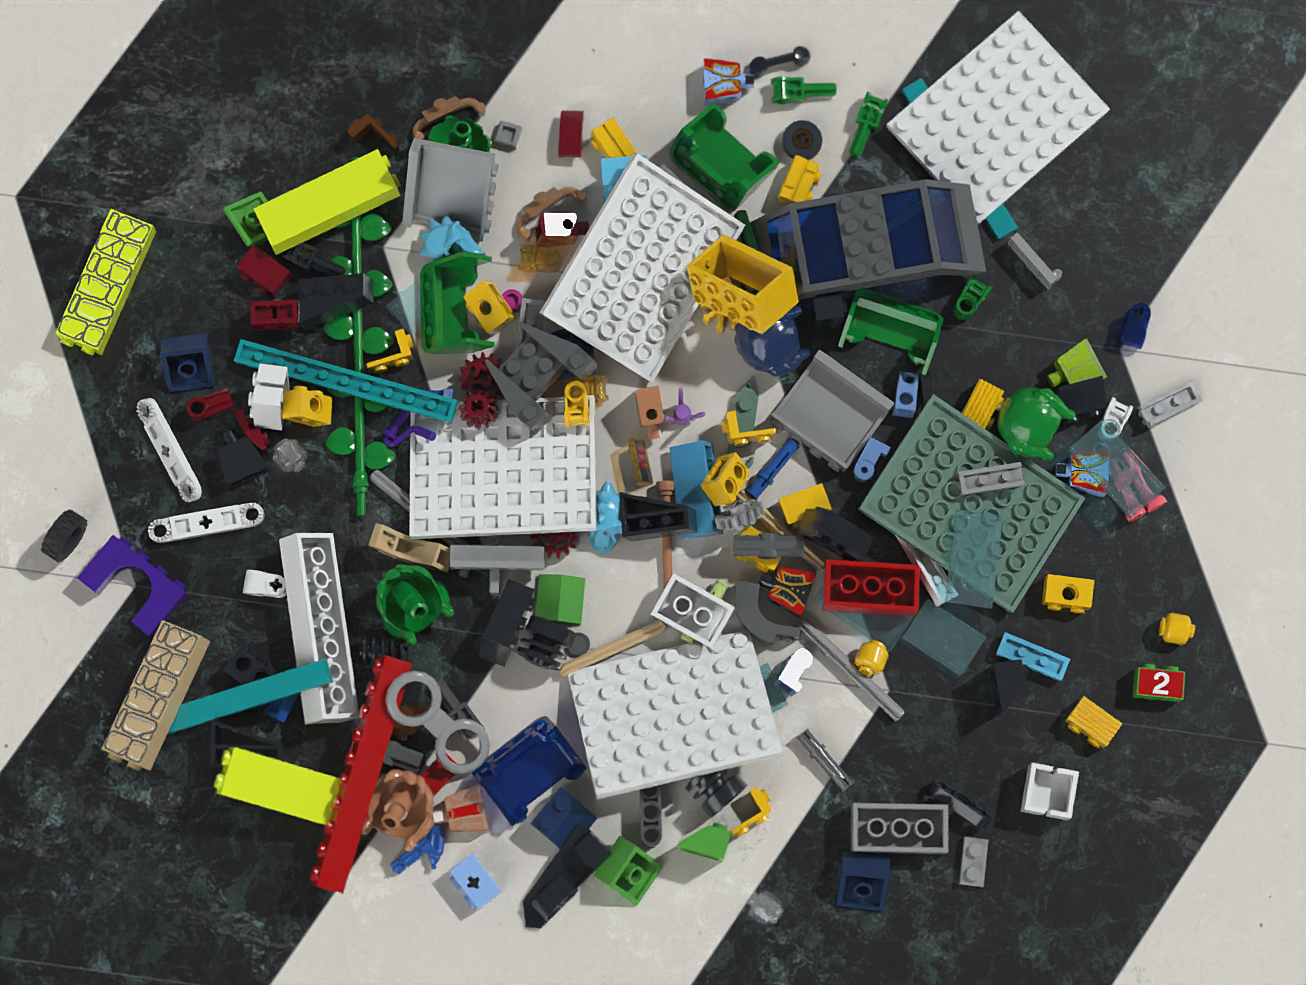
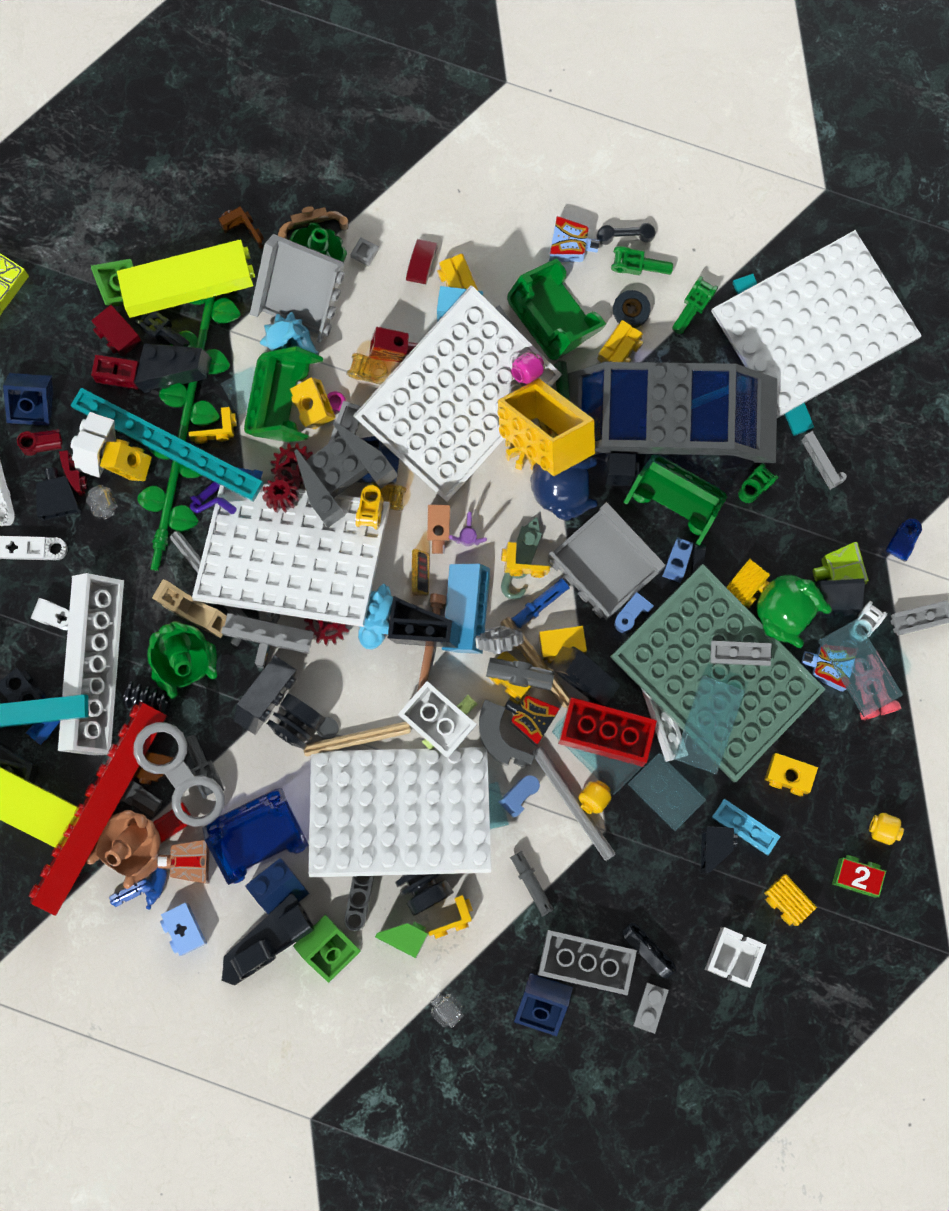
camera: 15 degrees right, 0 degrees up
medium nougat piece [516,187,587,242] -> none
bright green slope [535,574,585,625] -> none
yellow brick [700,452,750,507] -> none
none -> dark pink head [511,351,544,384]

